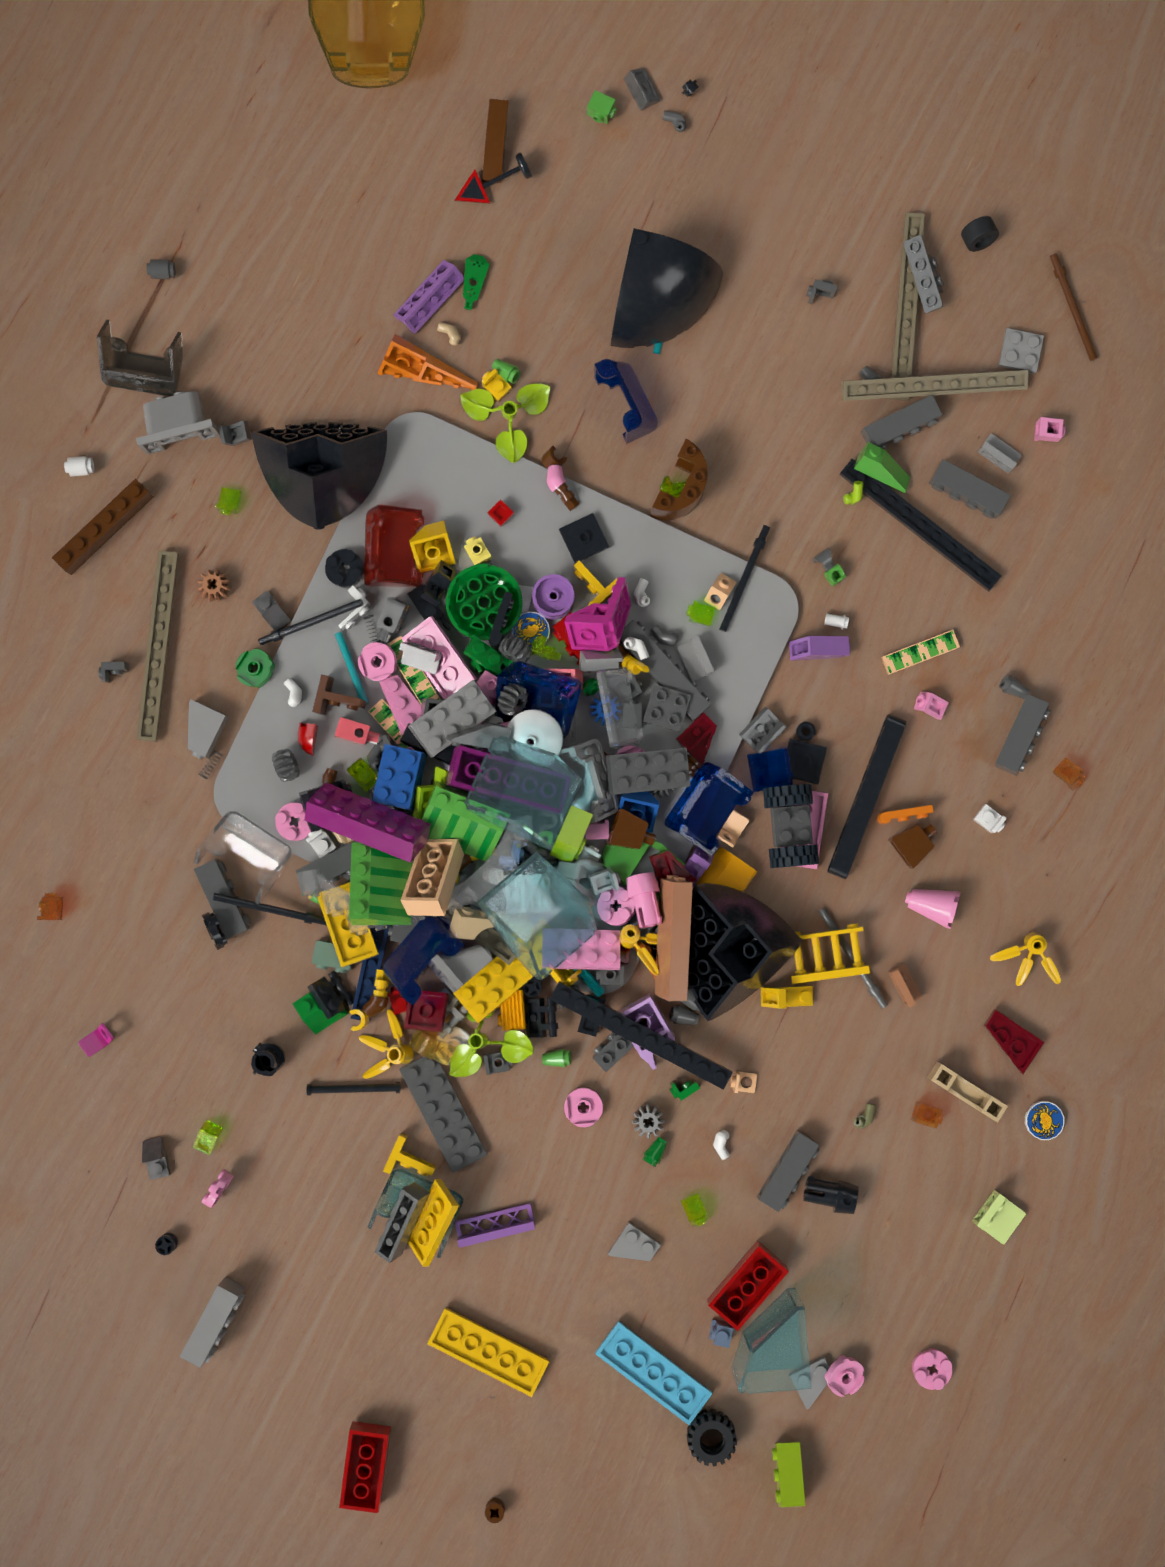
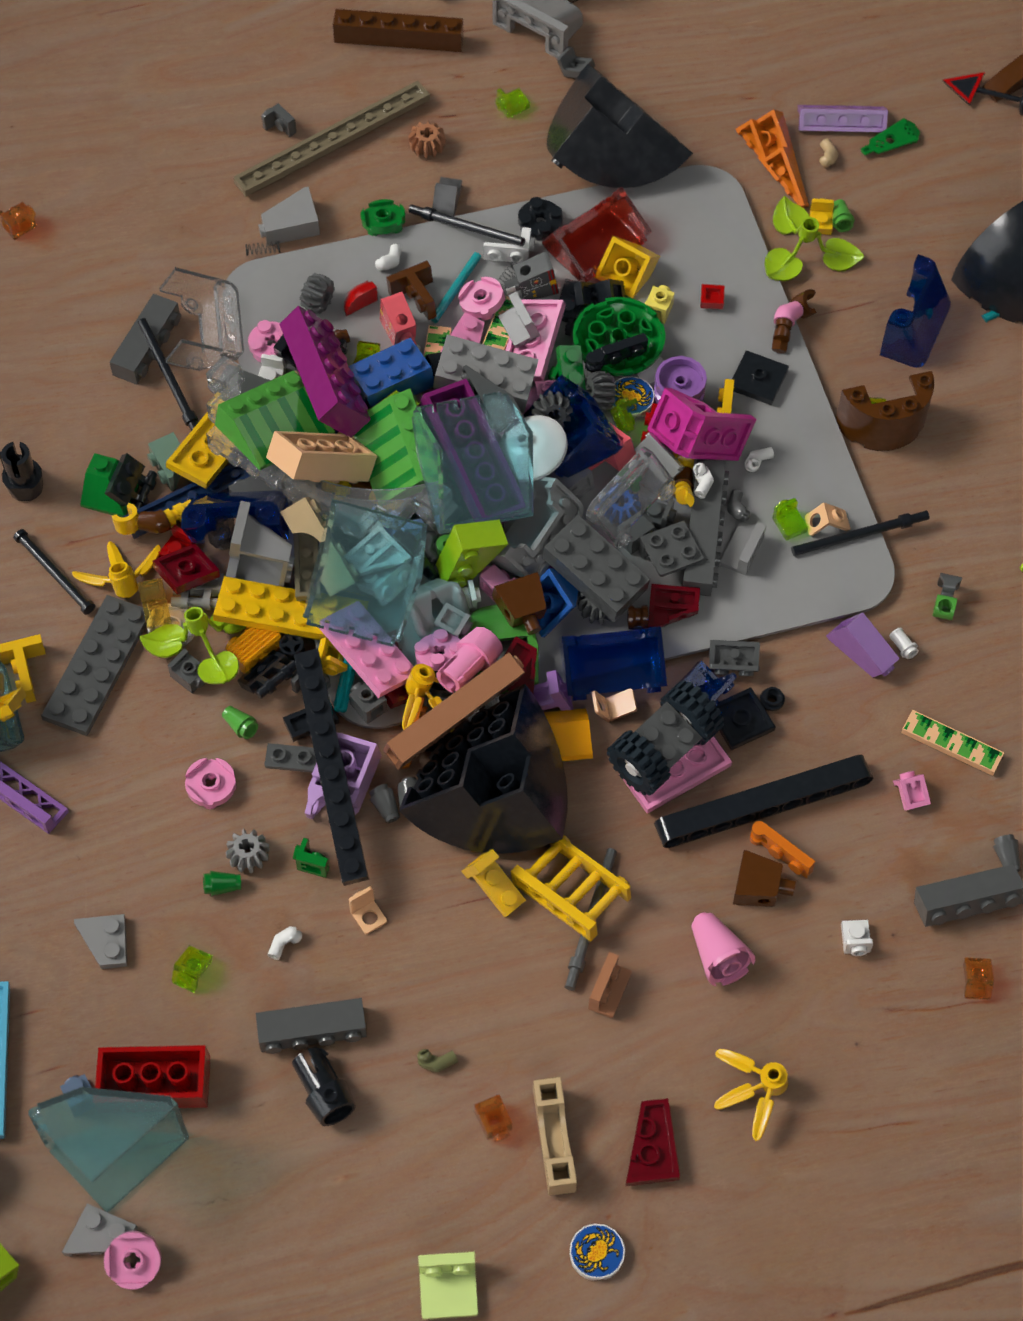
camera: 50 degrees right, 25 degrees down
black plate [201,912,228,950] -> none

